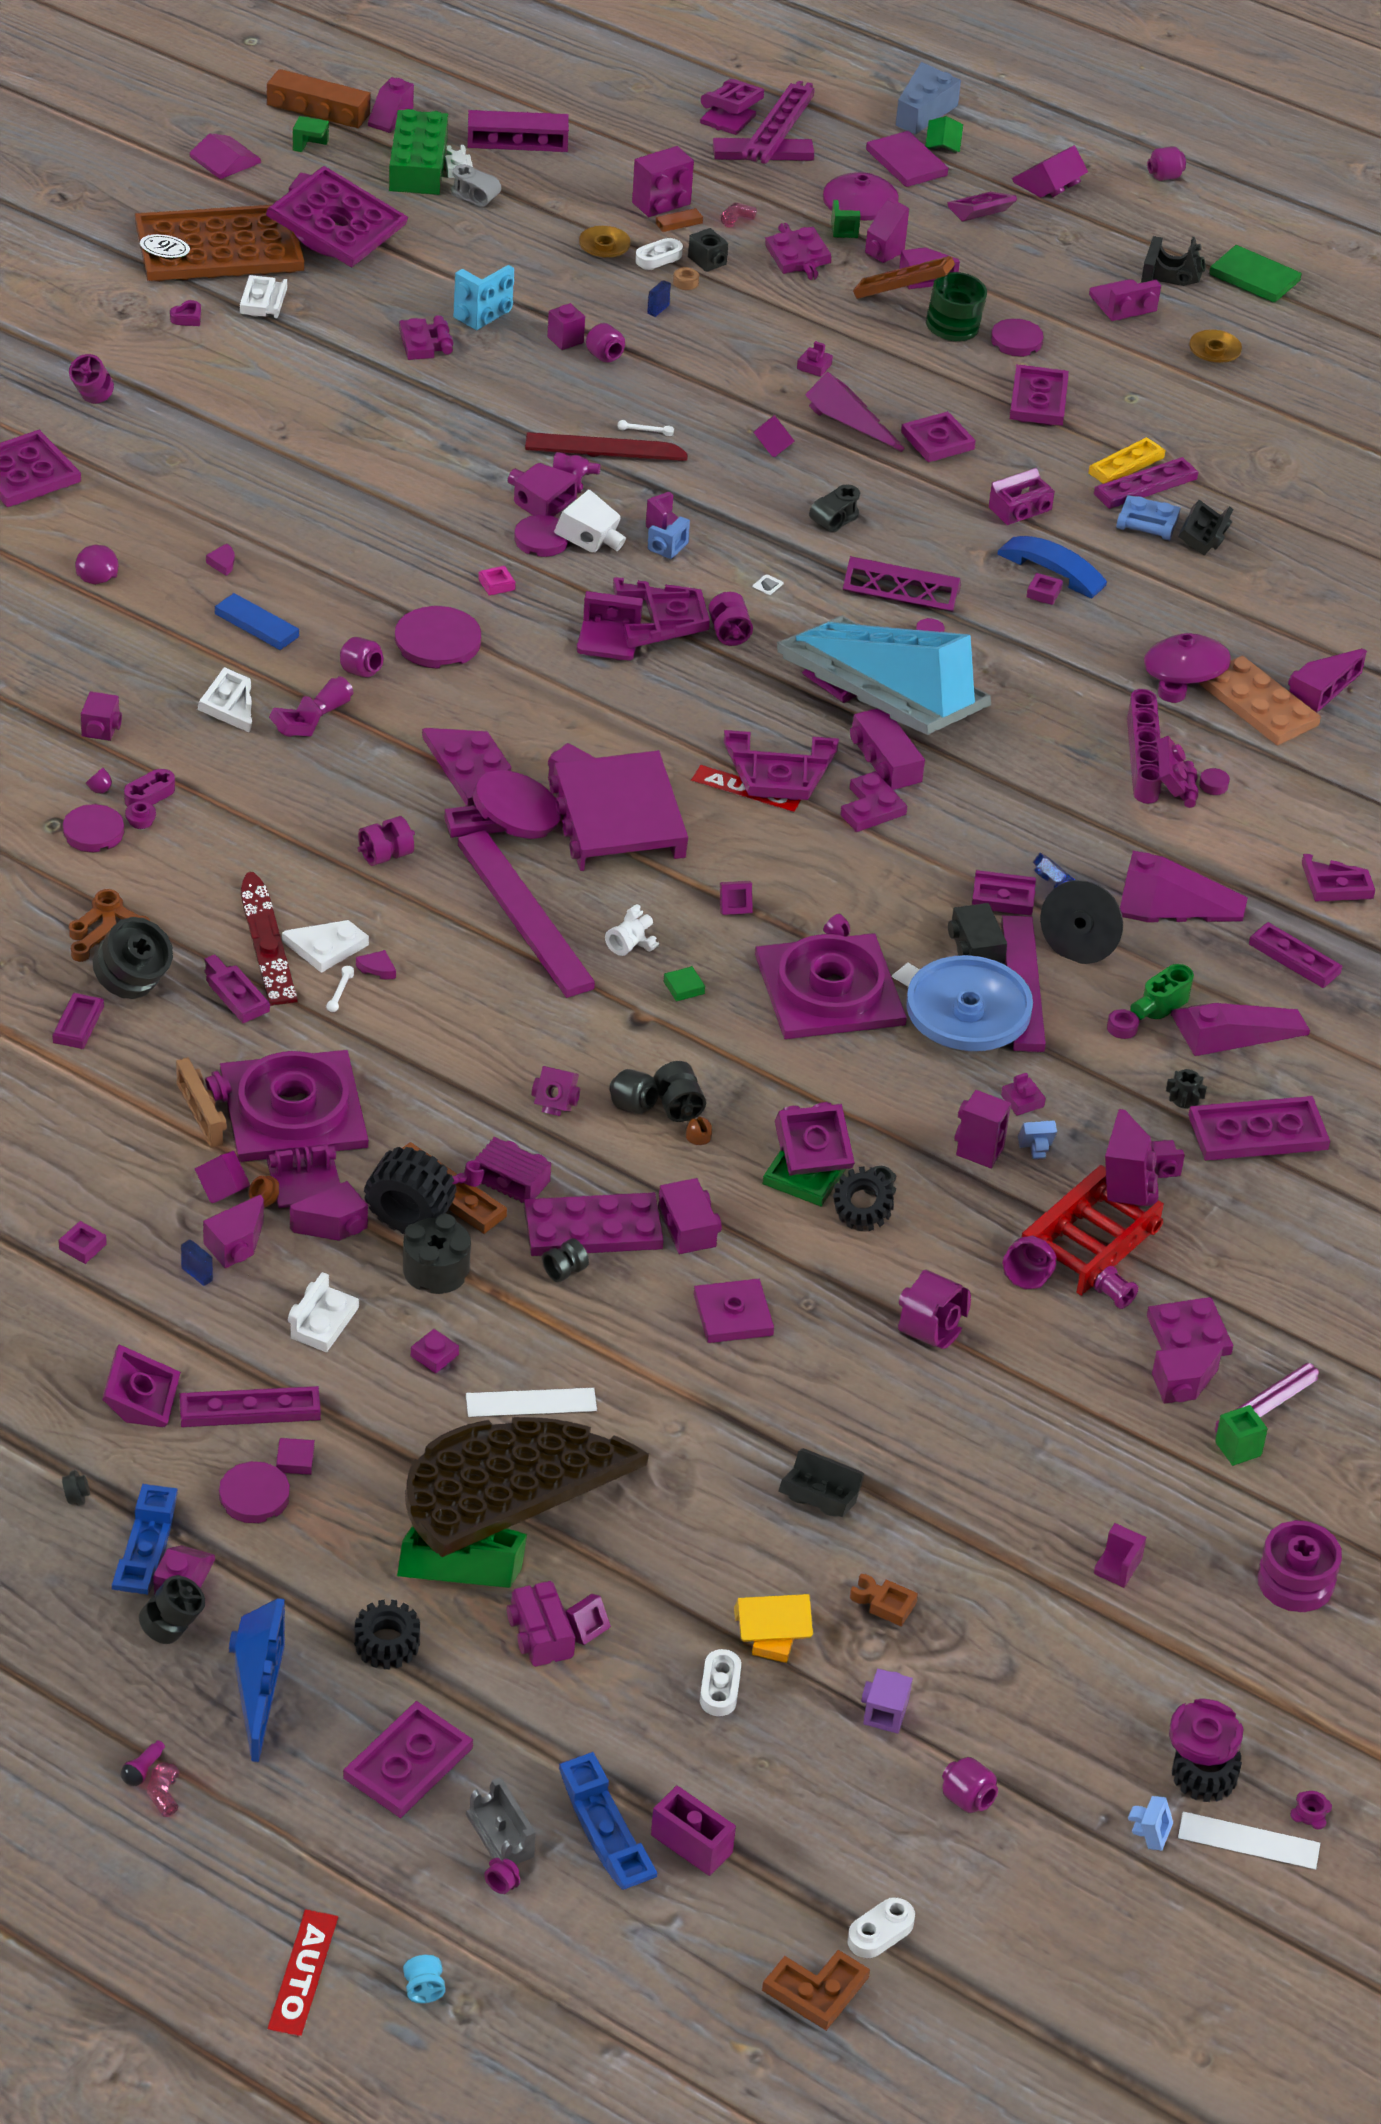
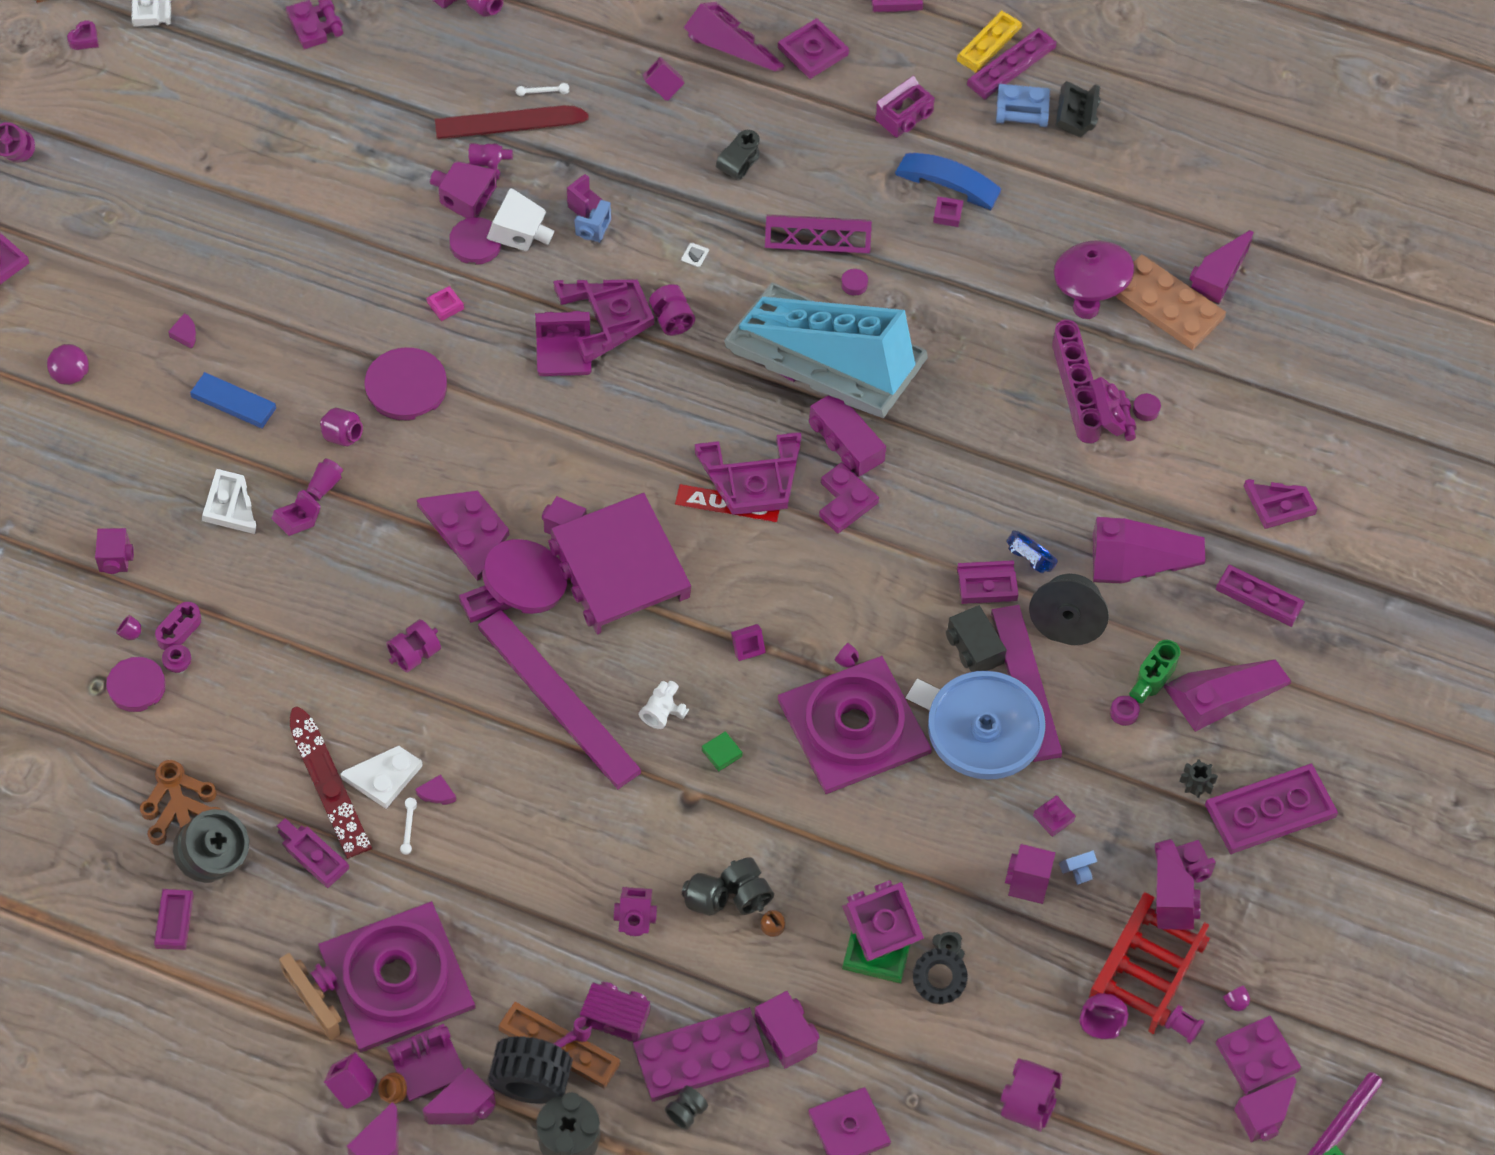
camera: 10 degrees left, 15 degrees up
none -> magenta hinge [1223,985,1250,1011]

